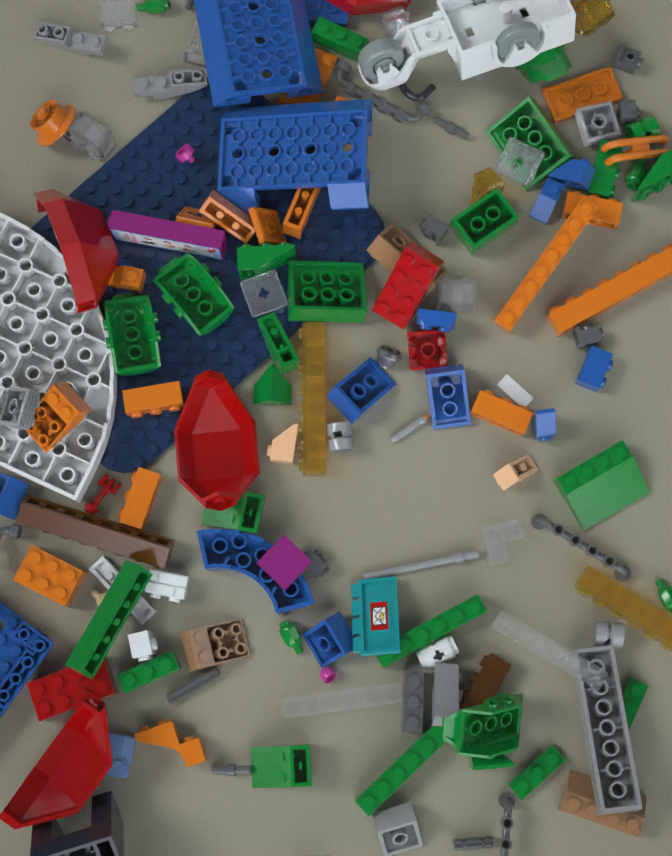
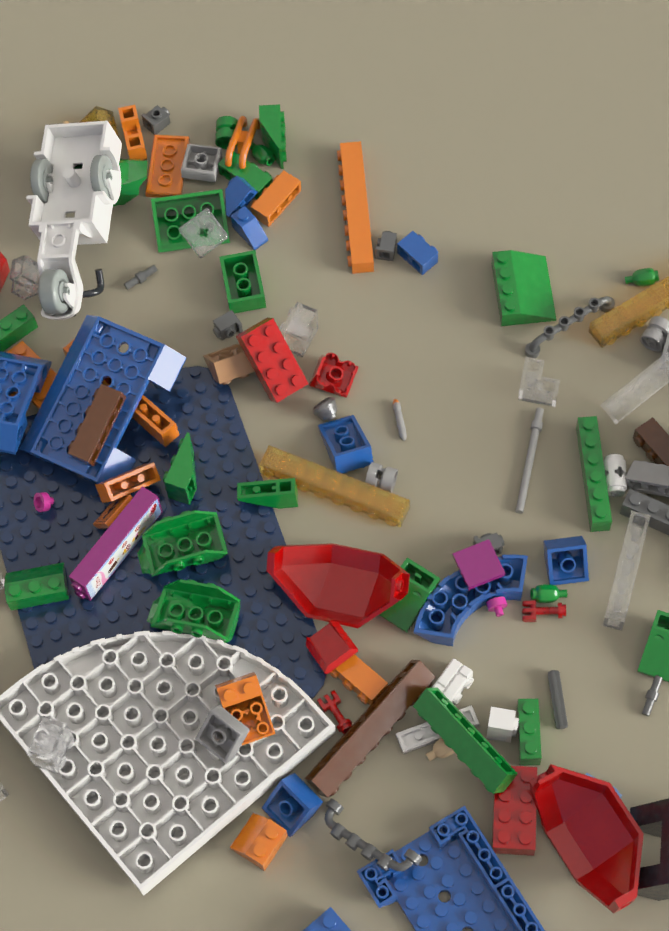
camera: 65 degrees left, 15 degrees down
orange brick [13,545,87,608] -> none
red panel [34,189,119,314] -> none
orange slope [107,266,147,293] -> none
orange brick [122,381,185,418] -> none
orange arch [134,718,208,767] -> none
medium nougat slope [180,618,251,672] -> none
clear brick [240,270,288,318] -> none
orange tile [248,207,286,245] -> none
green slope [253,363,292,405] -> none
light nougat slope [267,424,299,465] -> none
green slope [288,260,367,323] -> none
dark pink hinge [320,666,337,684] -> none
dark grey bar [336,59,432,123] -> none
teal hinge [351,576,401,657] -> none
blue slope [416,308,457,332] -> none
blue slope [425,364,471,430] -> none
clear yellow slope [469,167,505,207] -> none
orange brick [470,390,533,437] -> none
orange brick [493,196,599,333] -> none
light nougat slope [493,454,539,491] -> none
white sticker [497,374,534,406] -> none
slope [531,408,556,442] -> none
dark grey brick [617,100,639,126] -> none
none -> green slope [4,562,69,610]
none -> reddish brown brick [68,384,126,466]
none -> orange arch [118,105,147,160]
none -> red slope [306,620,358,674]
none -> dark pink tile [486,597,507,617]
none -> red hinge [522,600,566,622]

